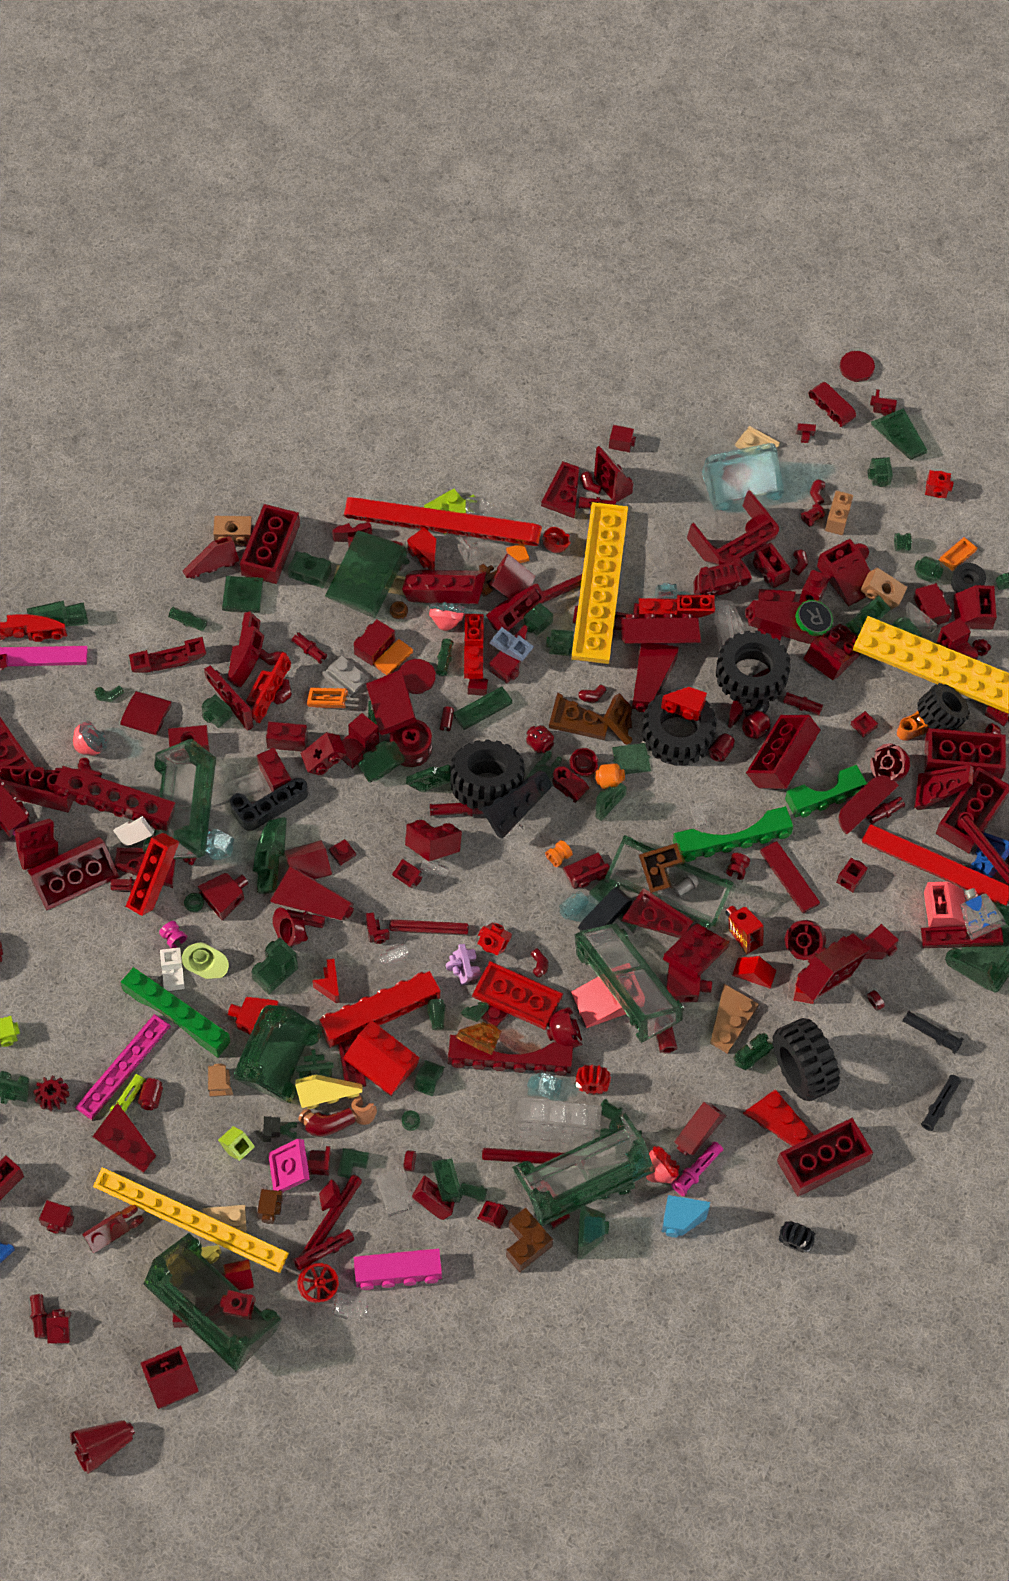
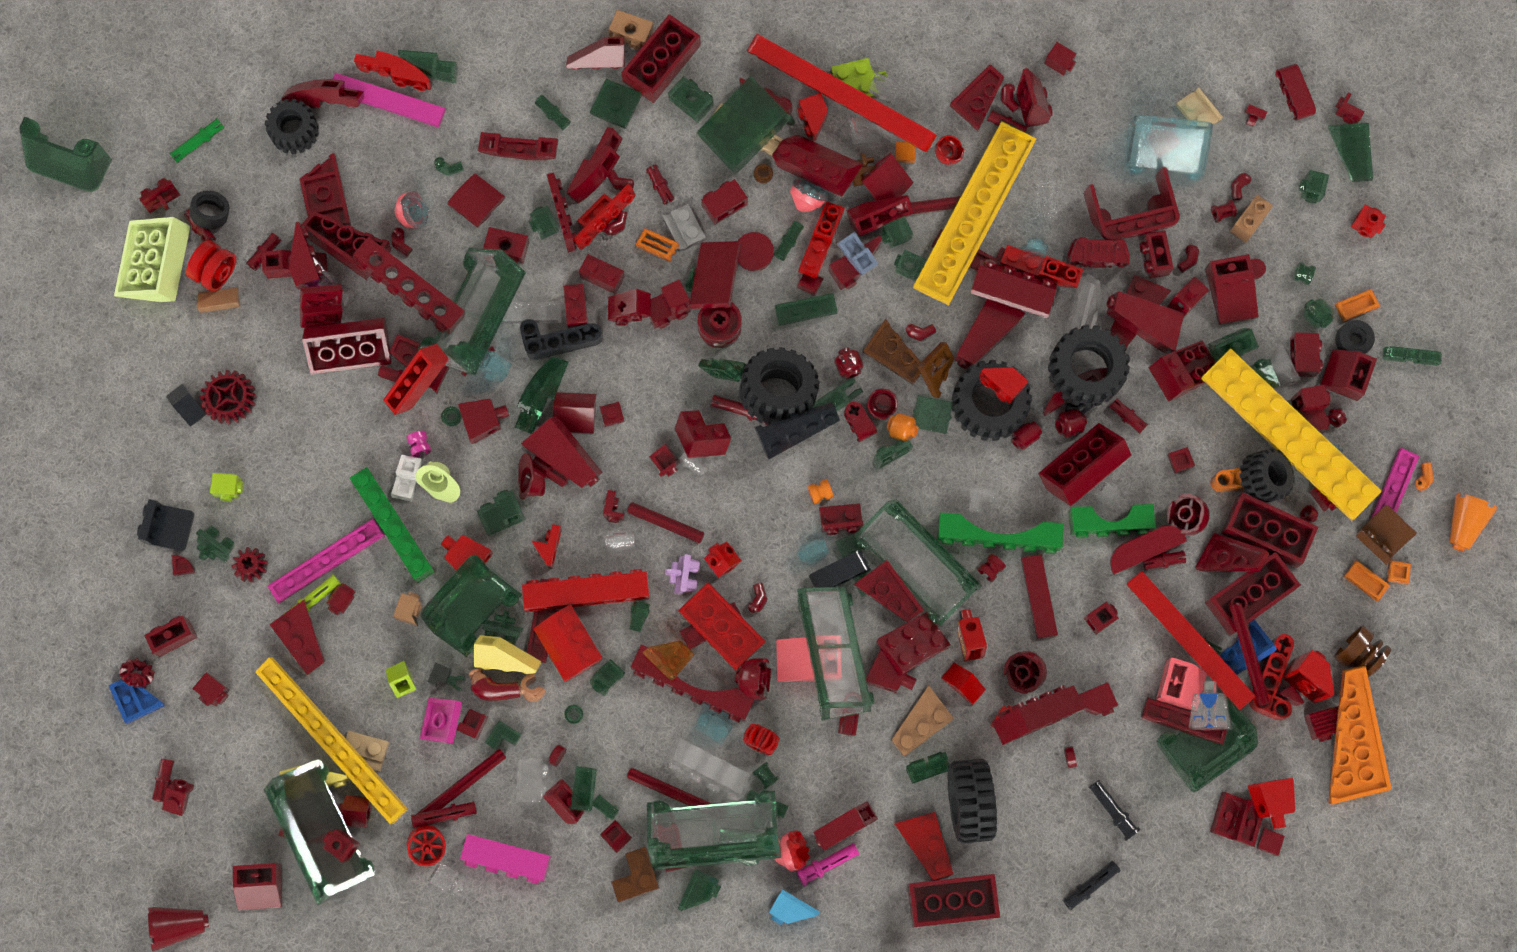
camera: 20 degrees right, 15 degrees up
dark red hinge [82,1204,144,1253] -> none
white slope [113,816,154,846] -> none
reddish brown brick [257,1189,283,1224] -> none
dark red slope [319,1179,341,1211] -> none
dark red slope [332,521,372,542] -> none
clear green brick [358,741,405,783] -> none
orange tile [374,639,413,675] -> none
dark red piece [439,706,454,731] -> none
clear green tile [461,1002,490,1022] -> none
reddish brown brick [639,843,685,894] -> none
light grey pin [672,875,699,898] -> none
tile [795,600,833,636] -> none
dark red tile [839,351,875,382] -> none
medium nougat brick [860,567,907,610] -> none

